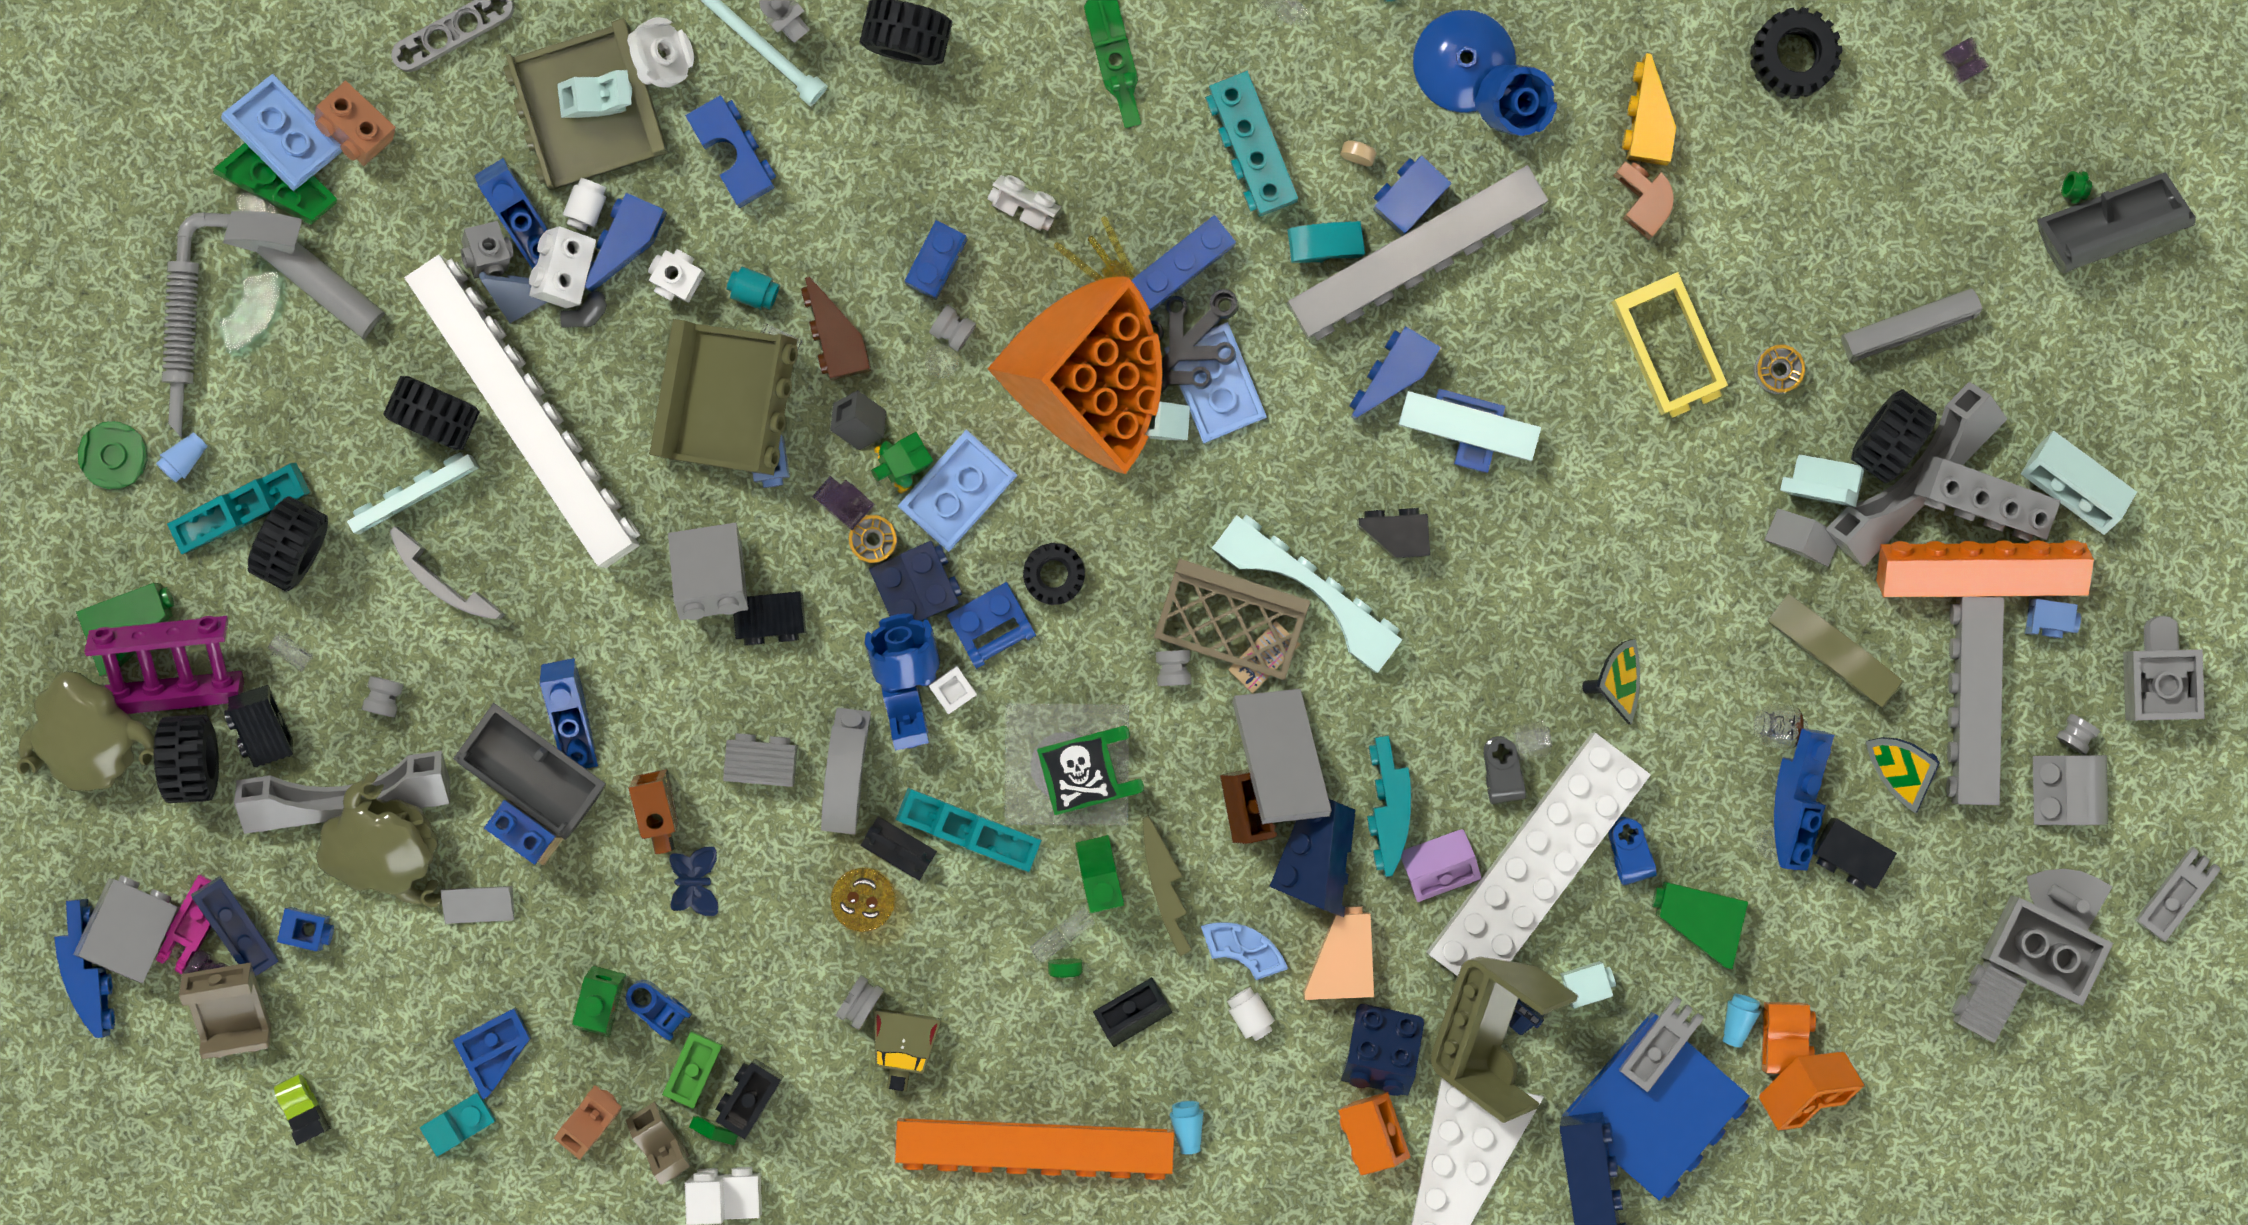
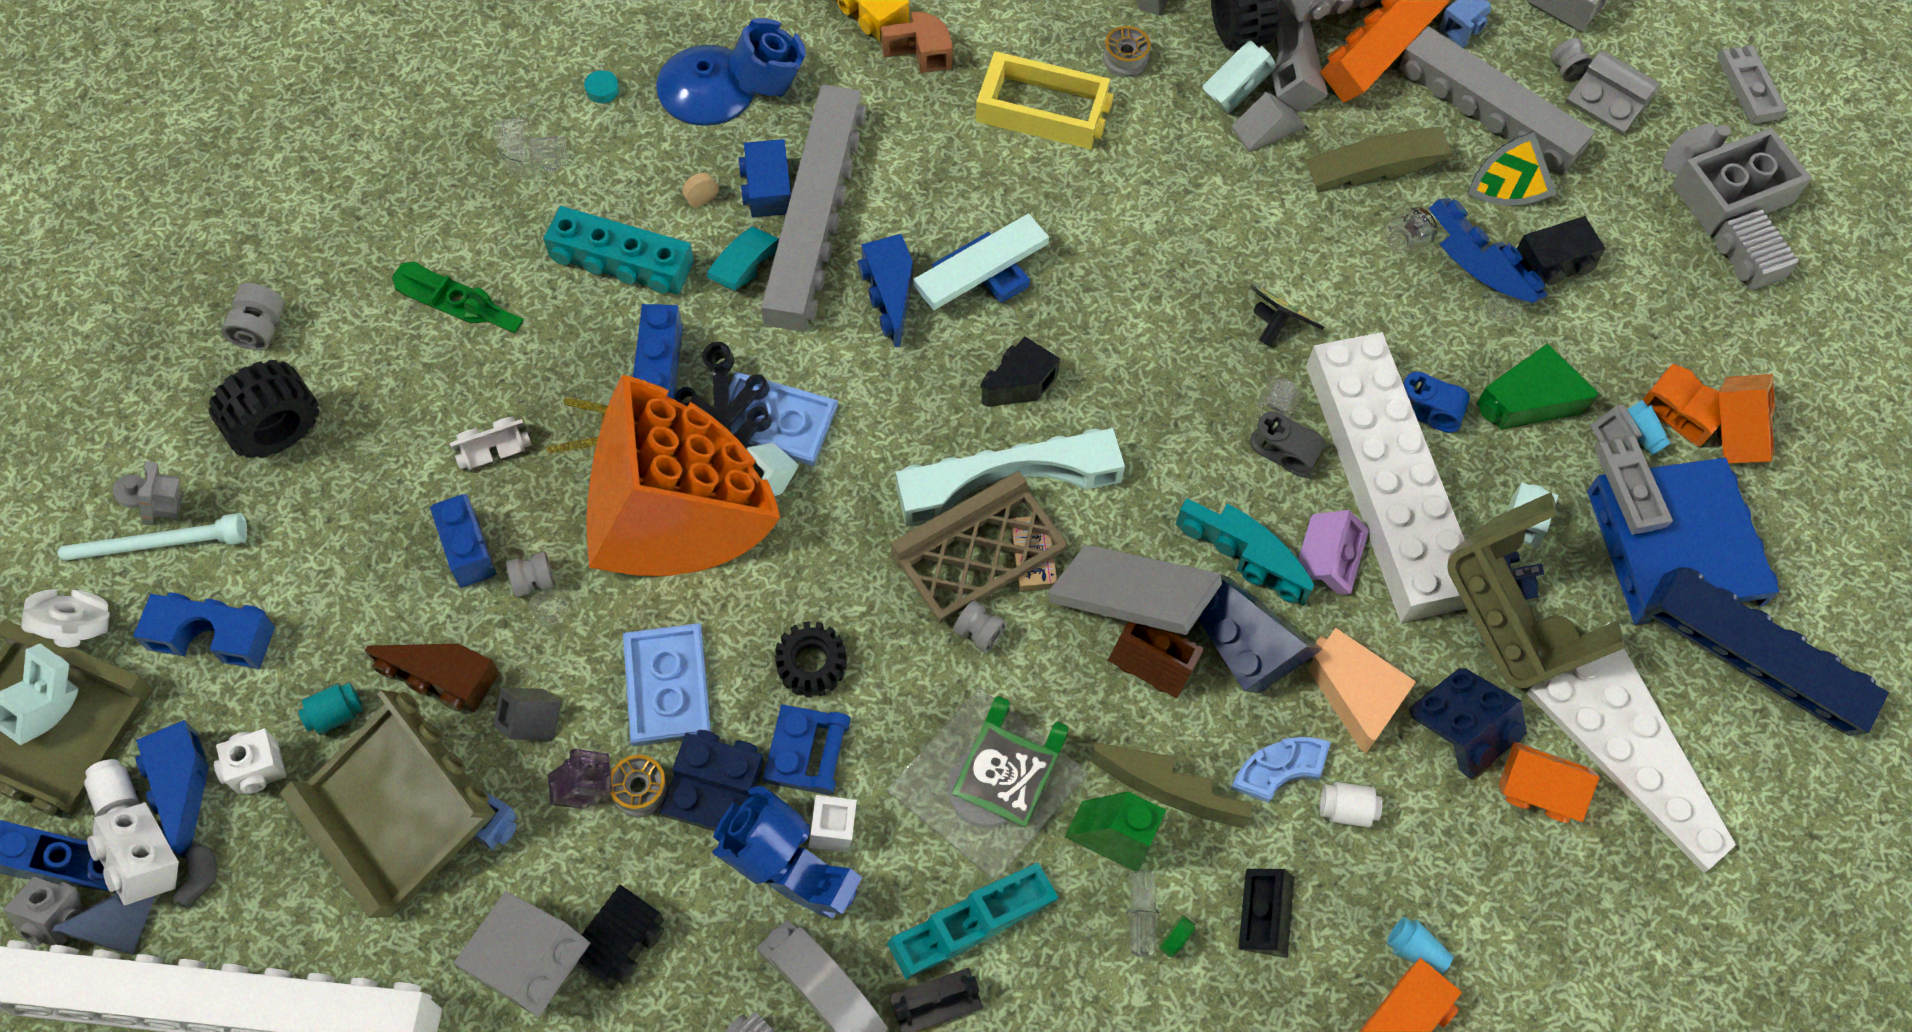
camera: 55 degrees left, 25 degrees down
green piece [871,432,933,494] -> none
none -> light grey tile [1590,405,1642,445]

